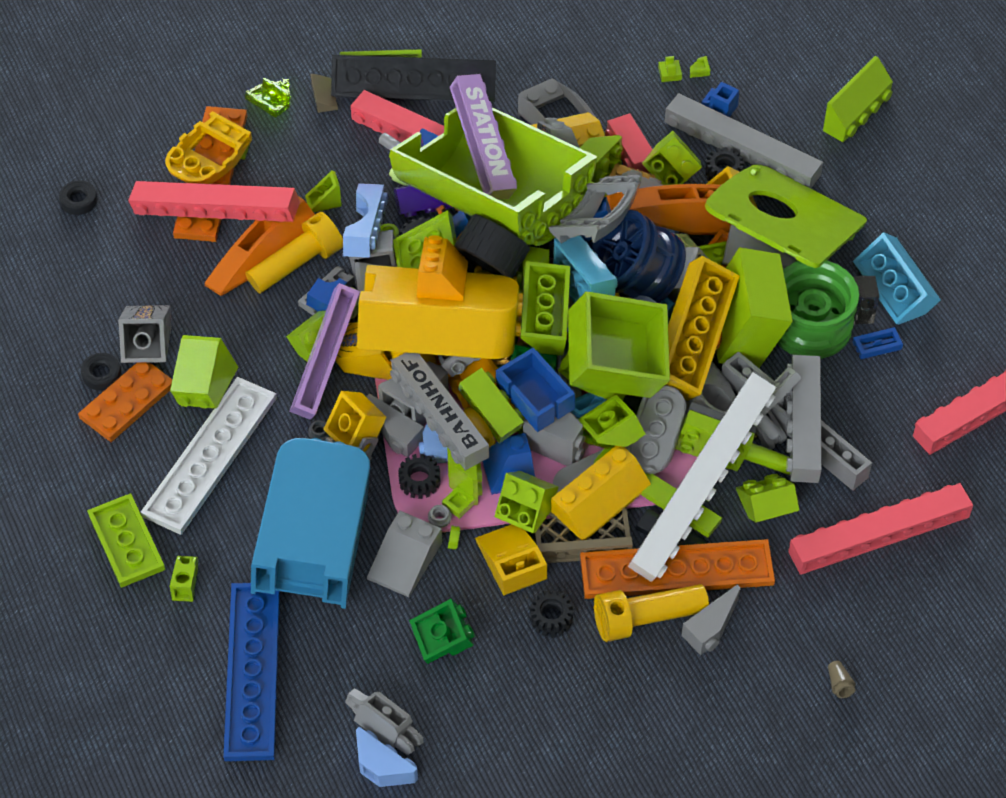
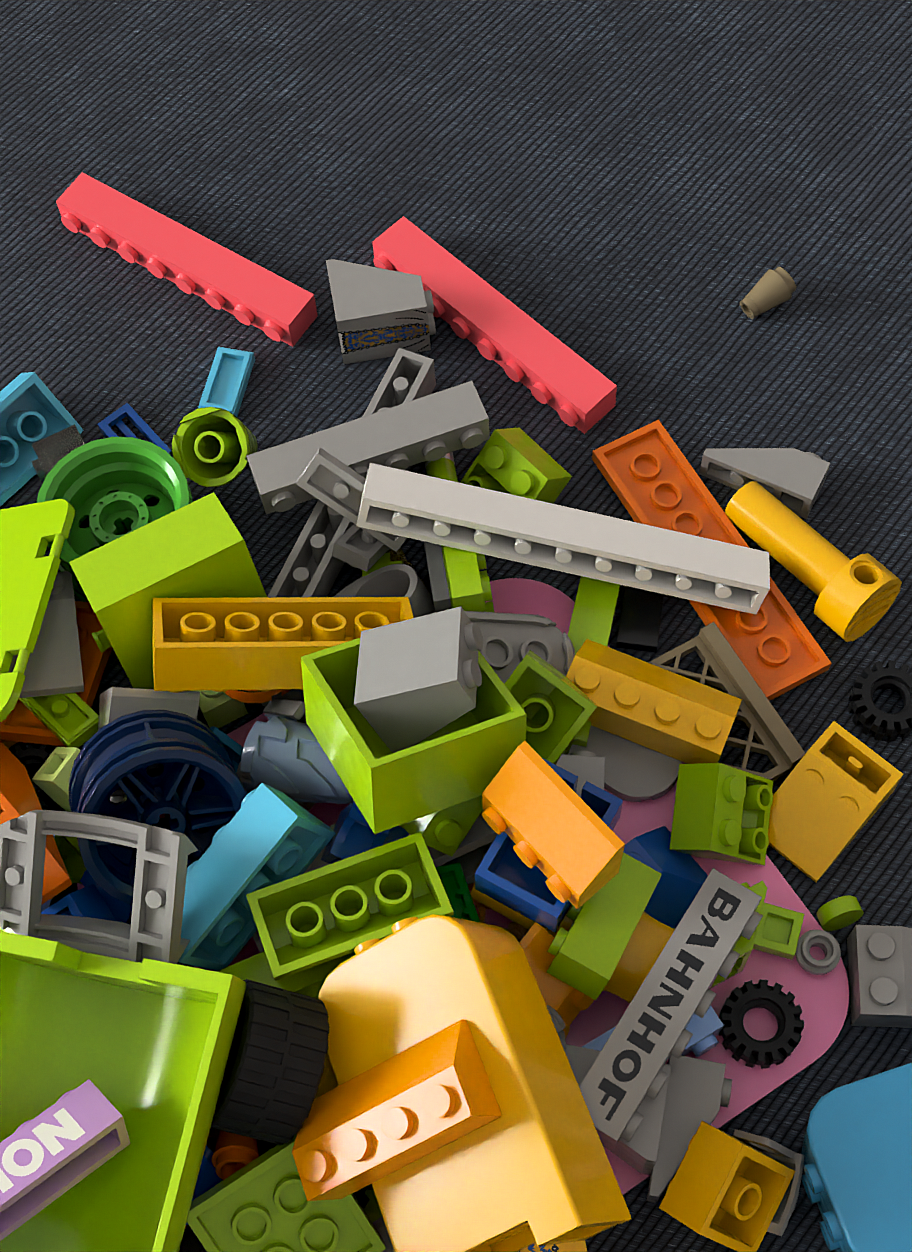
camera: 110 degrees left, 10 degrees up
none -> lime cone [171,407,258,487]
none -> medium azure tile [198,347,255,417]
none -> light grey slope [326,259,436,364]
none -> light grey slope [354,606,483,753]
none -> light orange slope [482,741,625,909]

